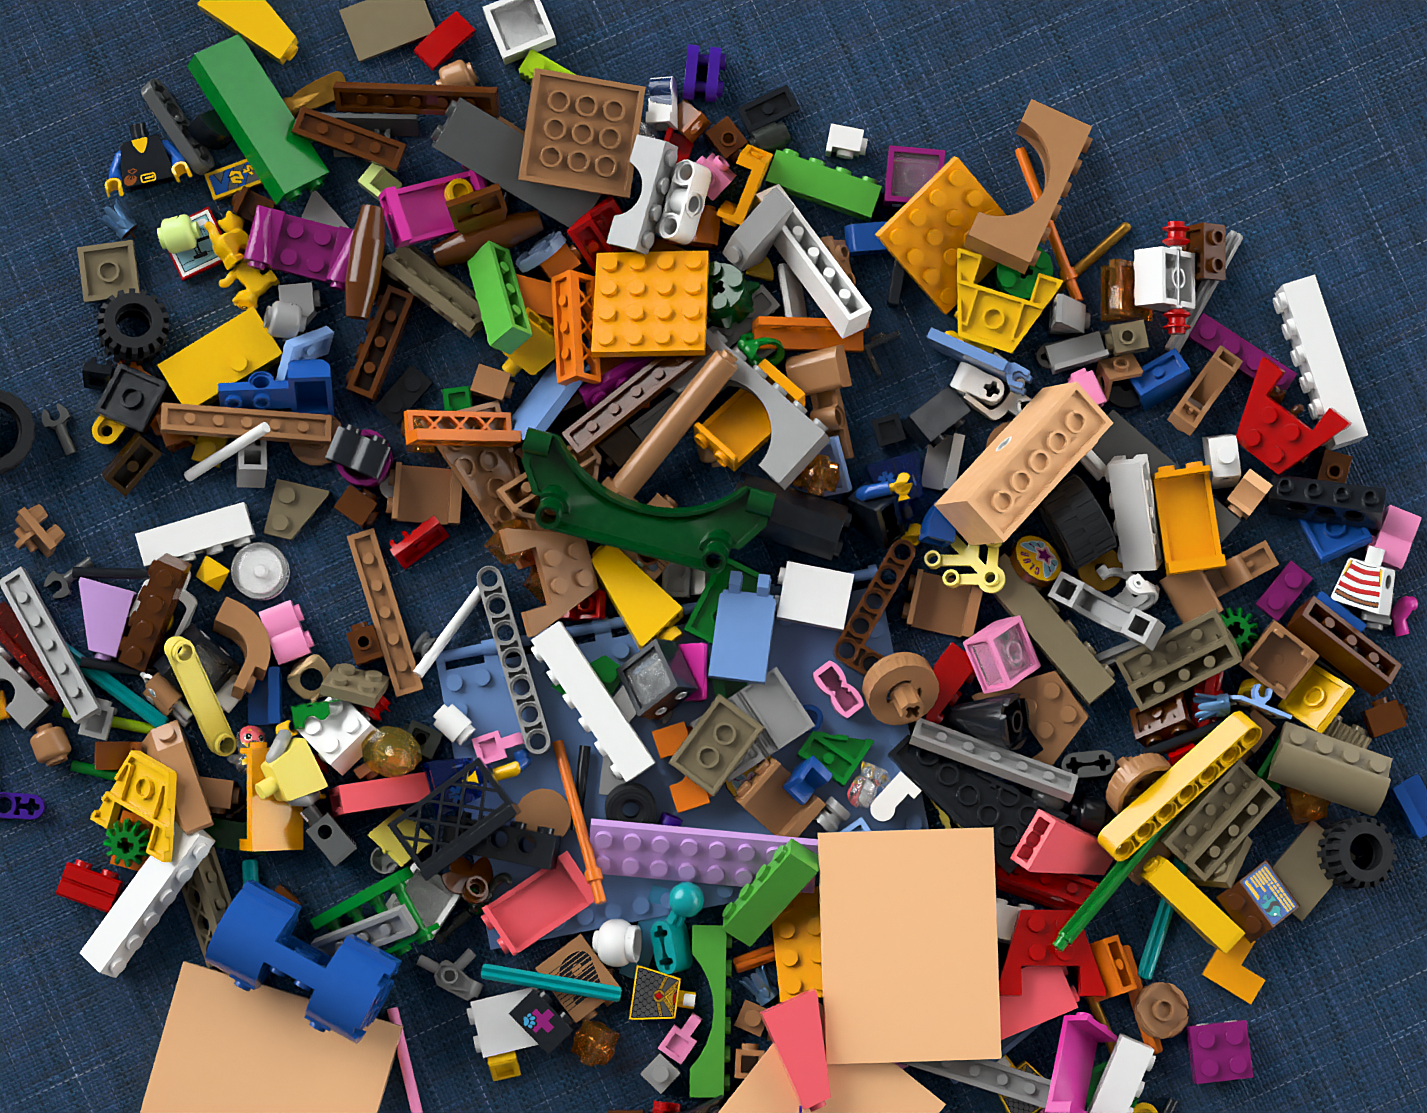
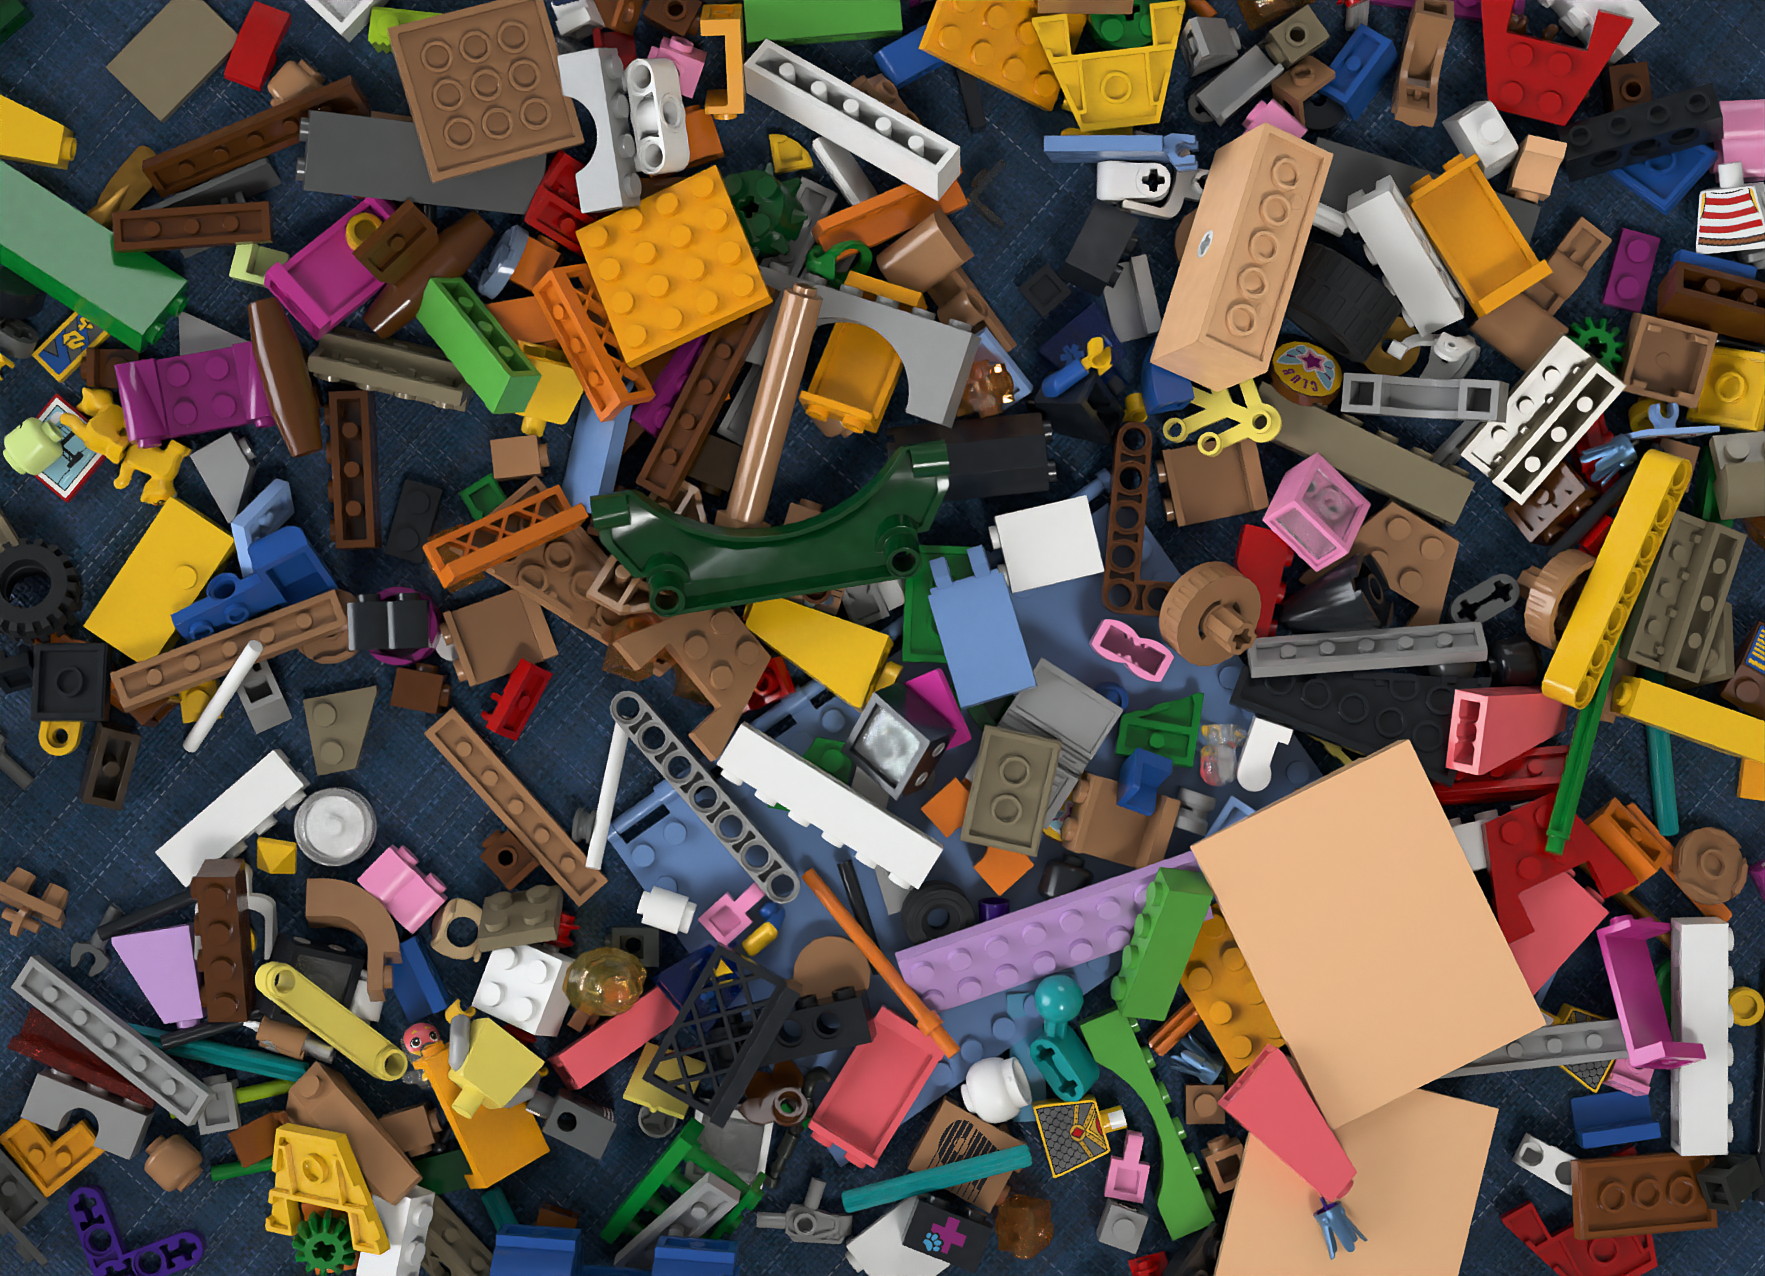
camera: 20 degrees left, 5 degrees up
light grey head [263,301,307,340] -> none
green piece [291,699,340,729] -> none
light grey slope [722,187,795,272] -> none
none -> black head [1038,853,1094,902]

